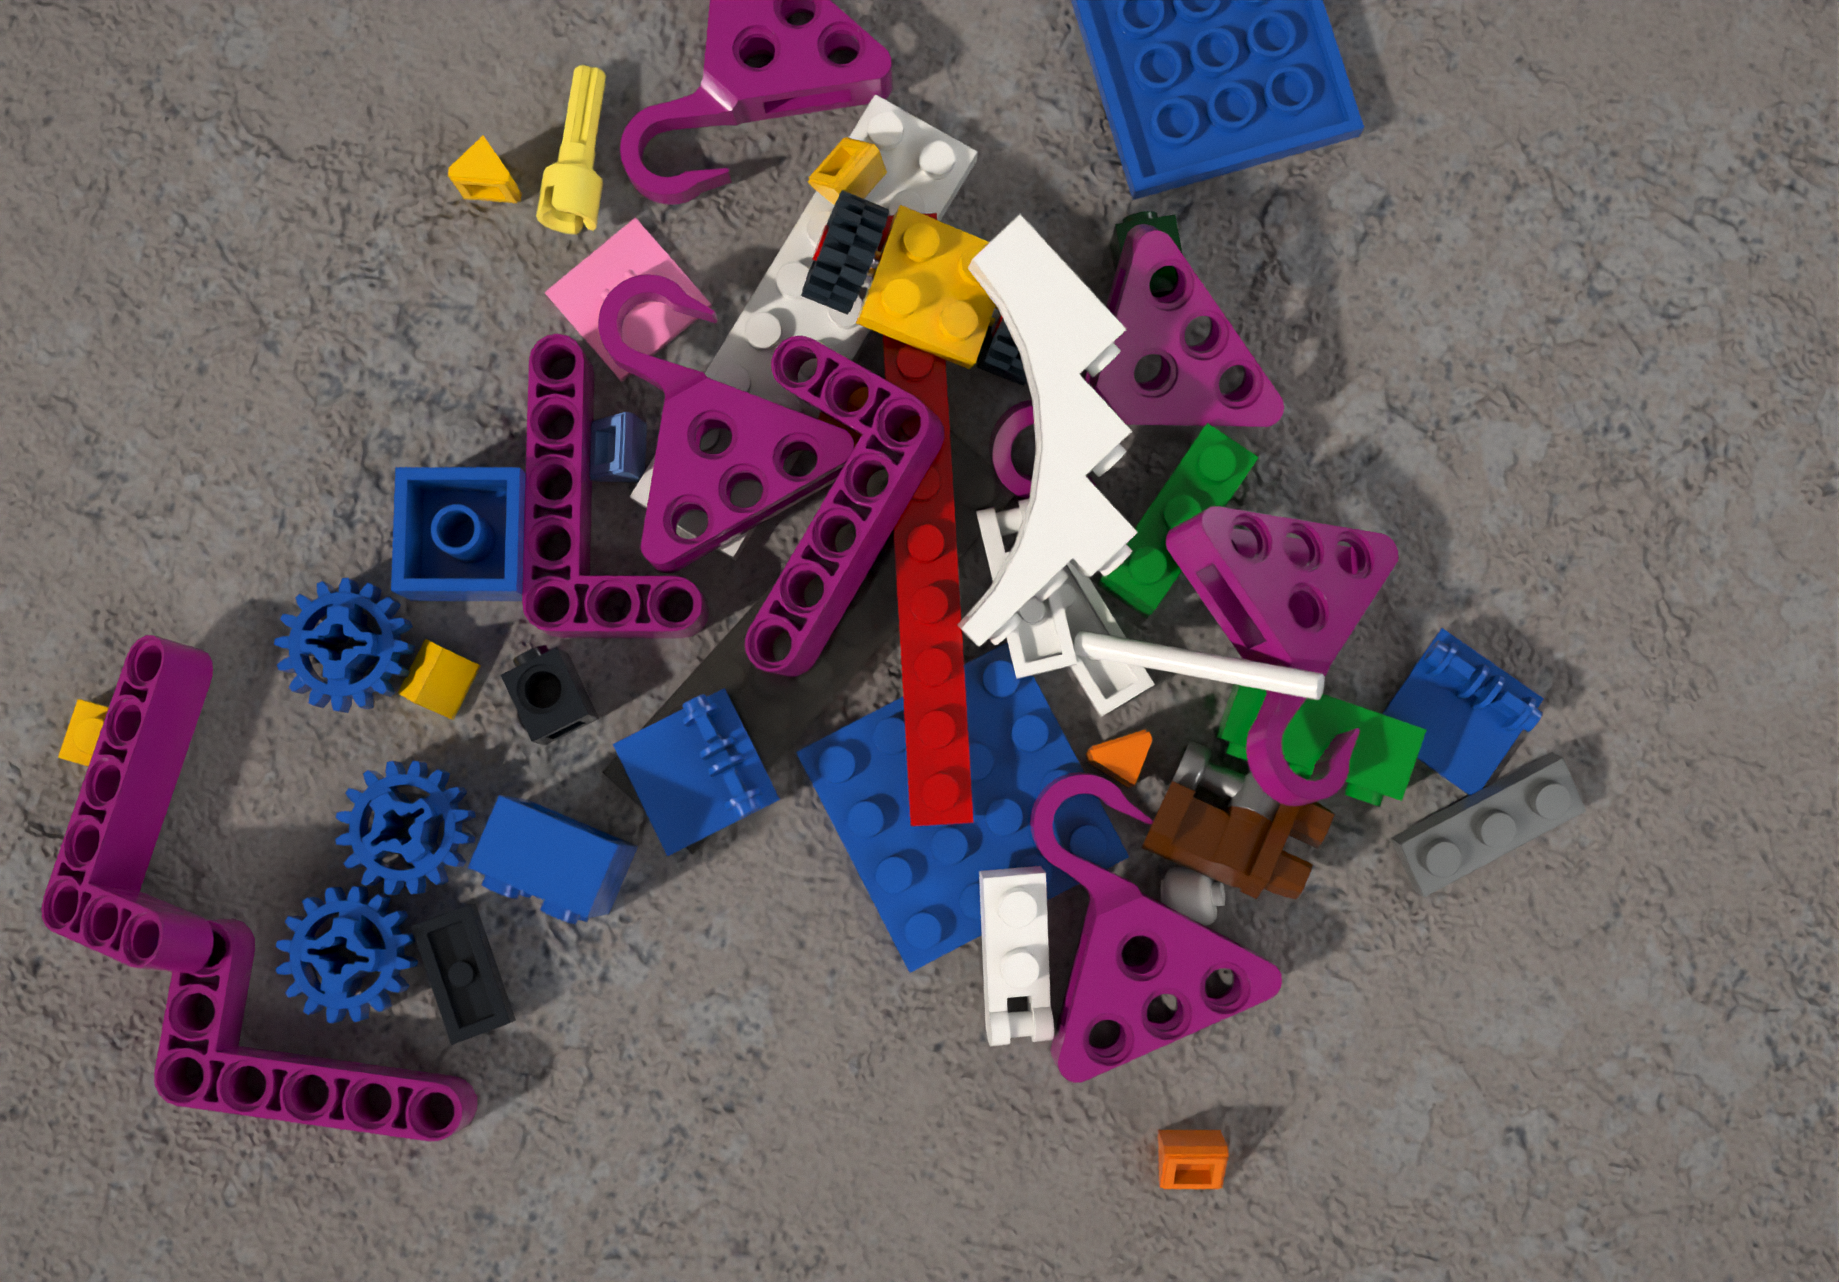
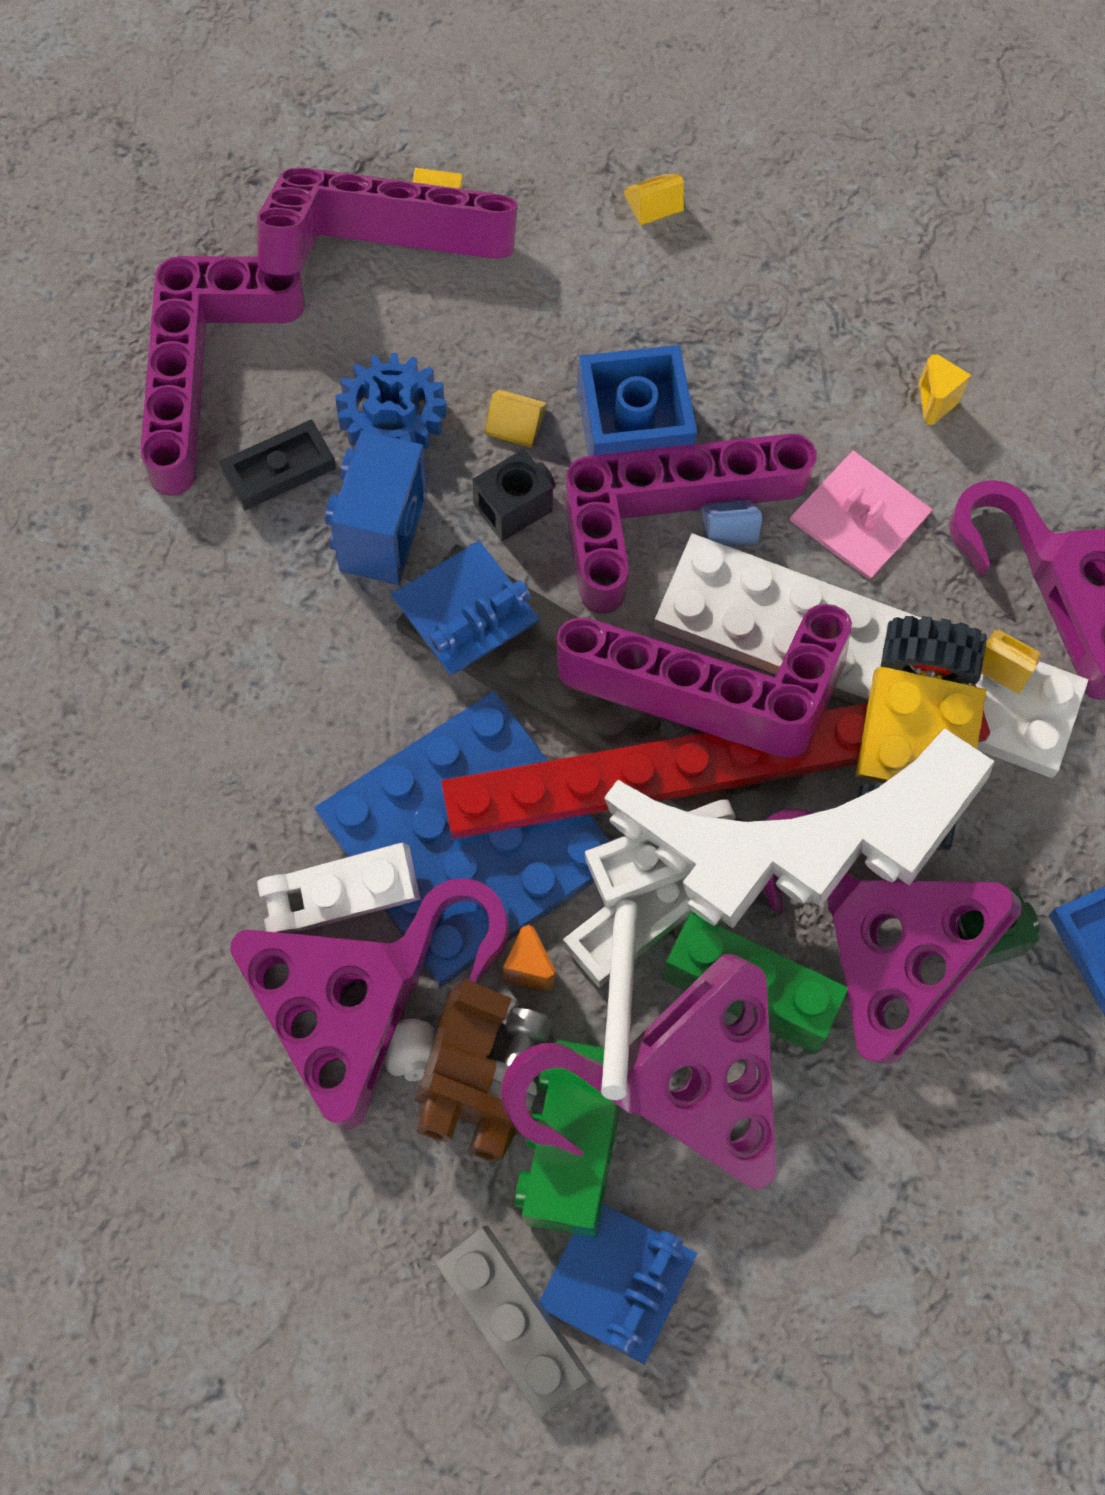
camera: 75 degrees right, 15 degrees down
blue gear [274,578,416,713] -> none
blue gear [276,886,418,1023] -> none
light yellow piece [536,65,606,235] -> none
magenta piece [598,274,855,573] -> none
orange slope [1158,1130,1229,1189] -> none
none -> yellow slope [623,173,684,226]

